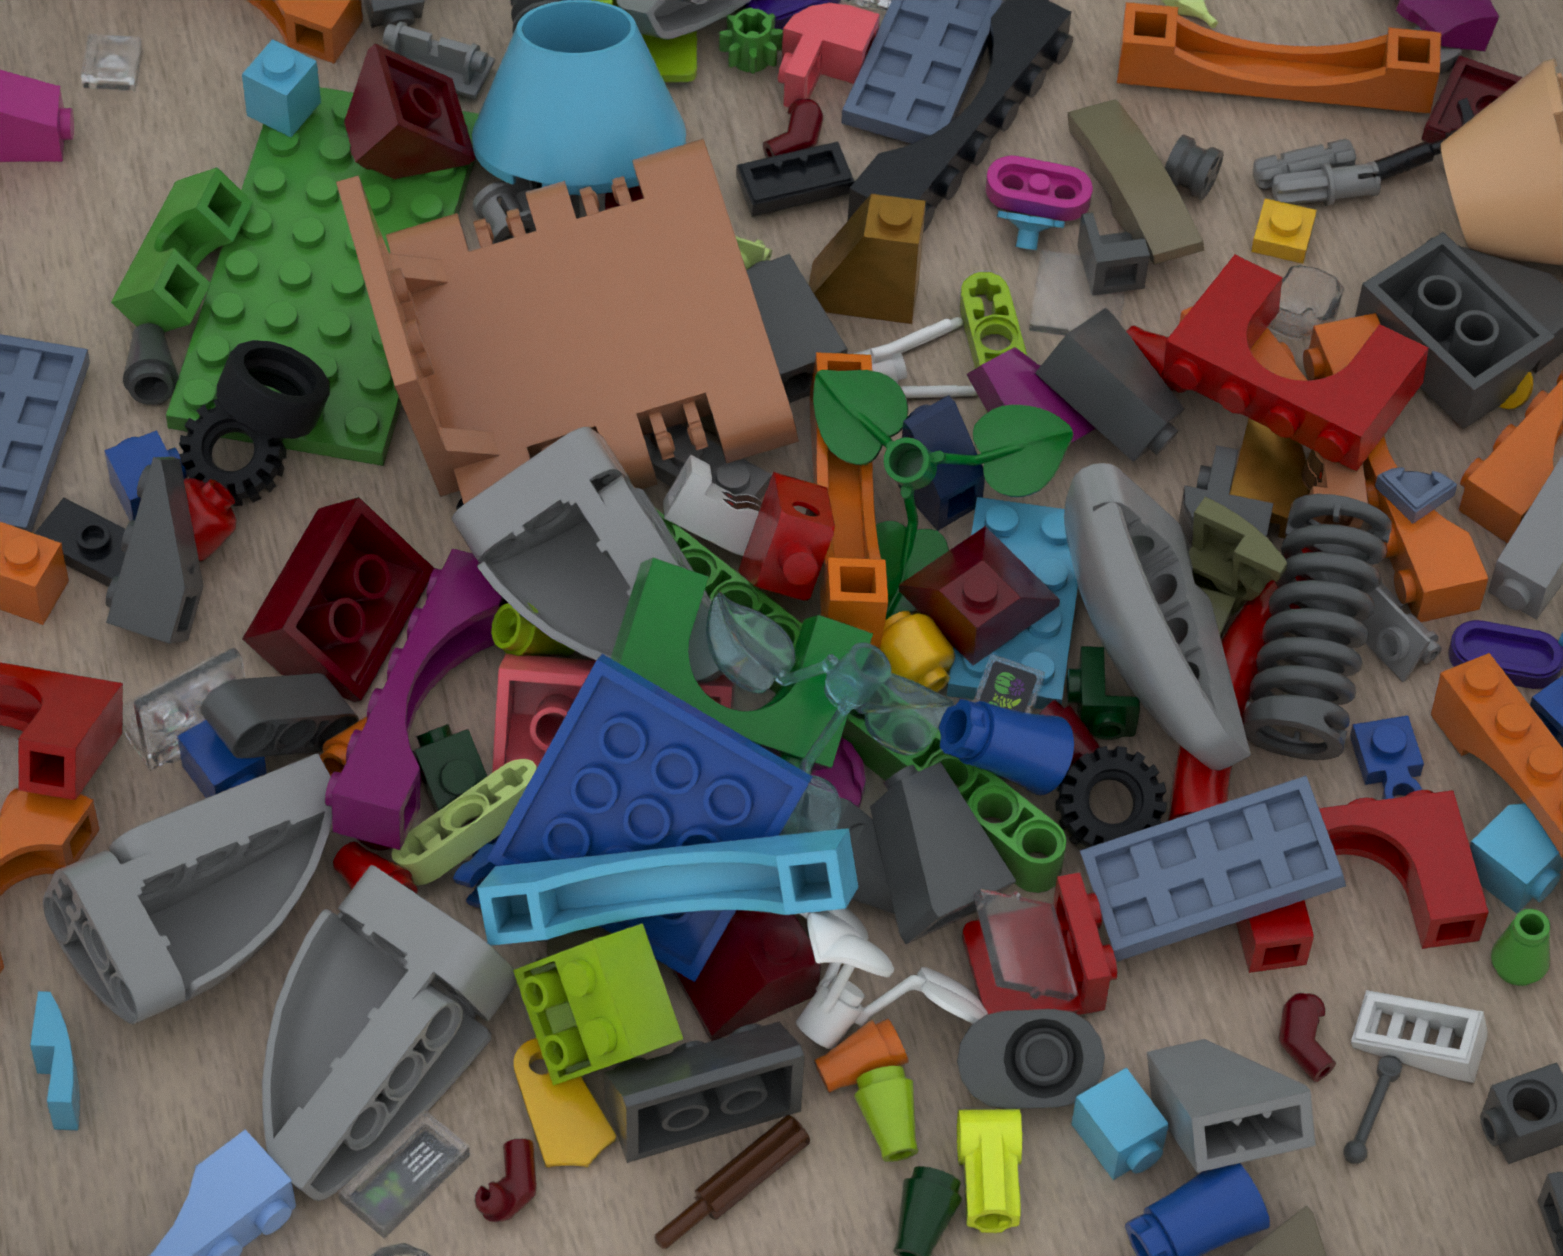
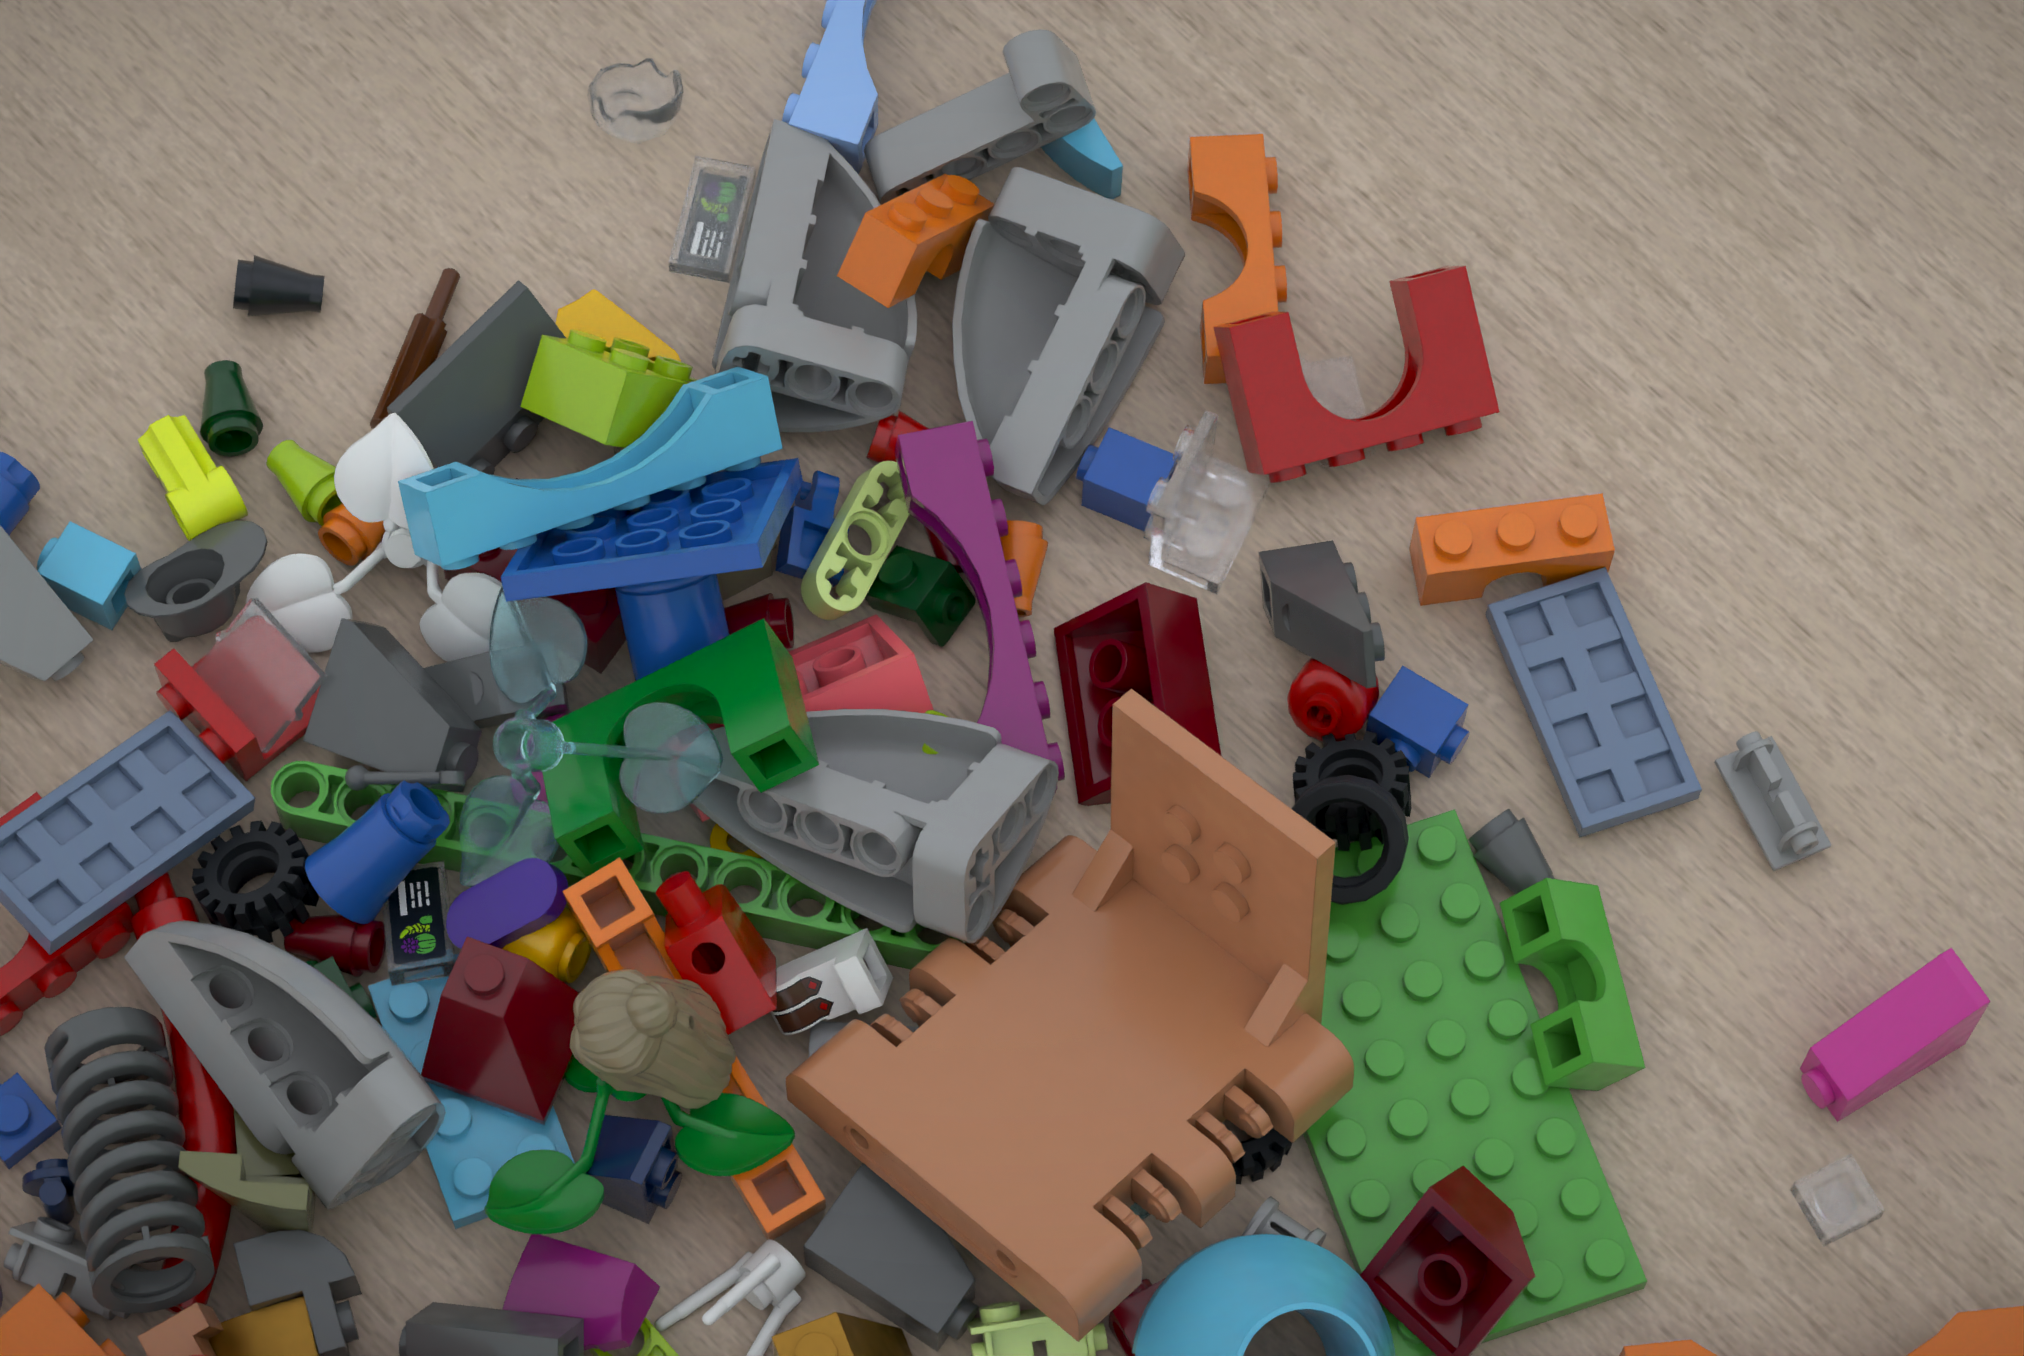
camera: 150 degrees right, 10 degrees up
black plate [34,497,126,587] -> none
dark grey beam [200,673,359,759] -> none
medium azure brick [242,39,321,137] -> none
dark red arm [474,1138,537,1222] -> none
none -> dark blue plate [22,1159,75,1224]
none -> dark grey hinge [345,765,466,791]
none -> dark purple tile [446,858,569,949]
none -> dark tan hair [570,969,736,1109]
none -> orange arch [837,173,994,308]
none -> light grey beam [864,29,1096,205]

